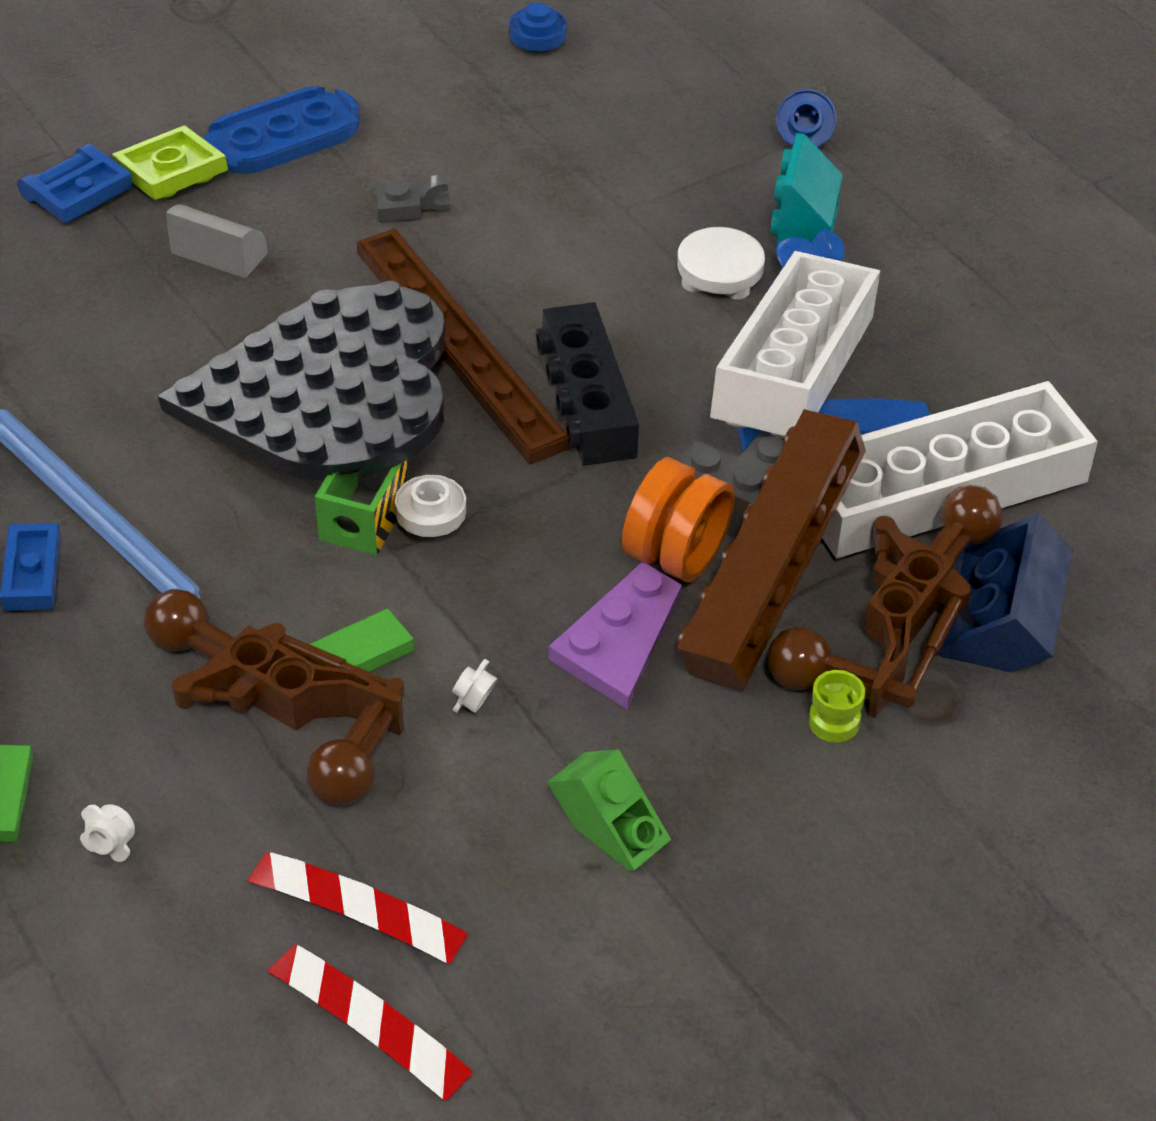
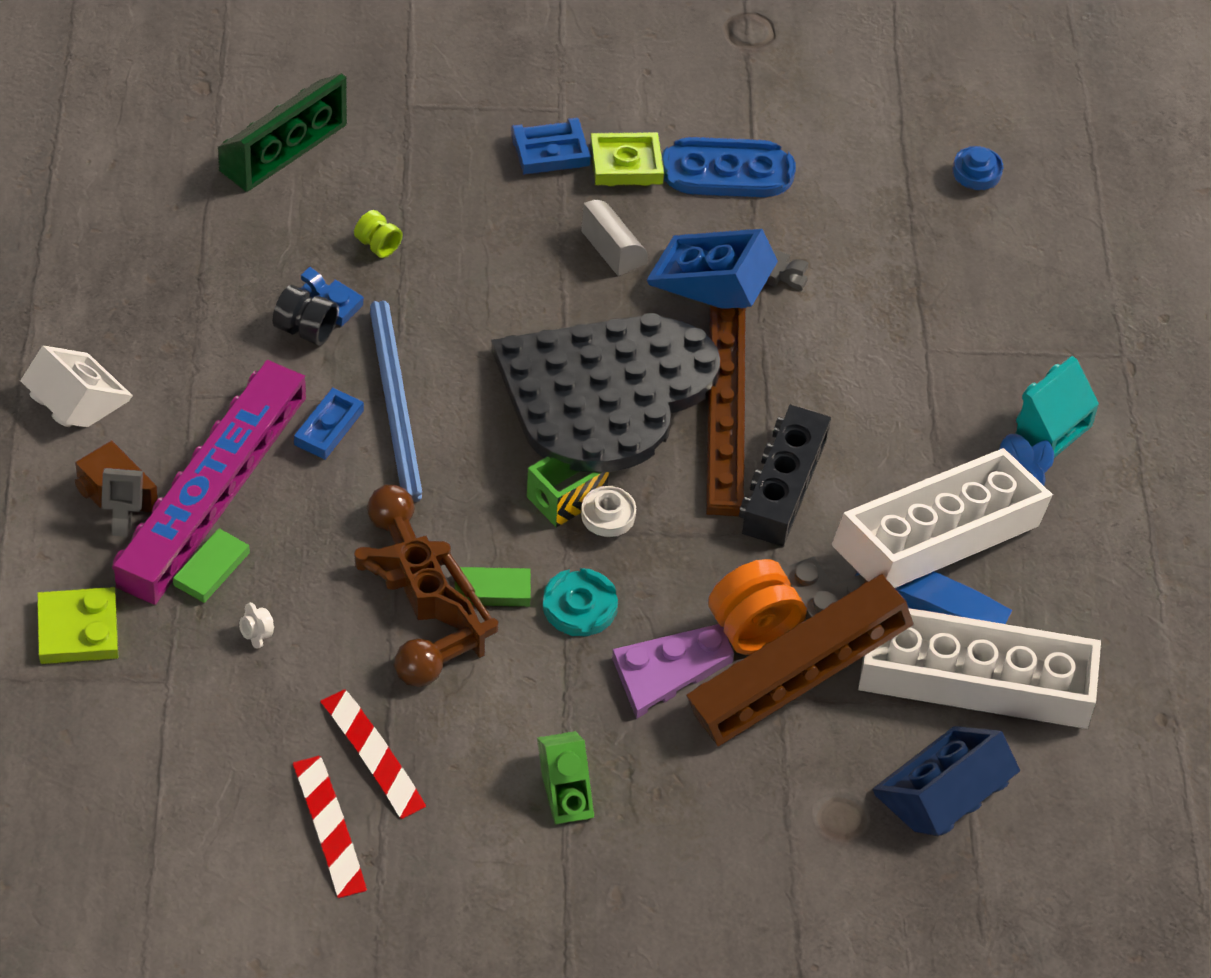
camera: 30 degrees right, 5 degrees up
white plate [452,659,498,713] -> none
white tile [677,227,765,300] -> none
reddish brown piece [767,485,1003,718] -> none
blue plate [776,89,837,149] -> none
lime wheel [809,670,865,743] -> none
none -> teal tile [543,568,618,637]
none -> blue slope [647,229,778,309]

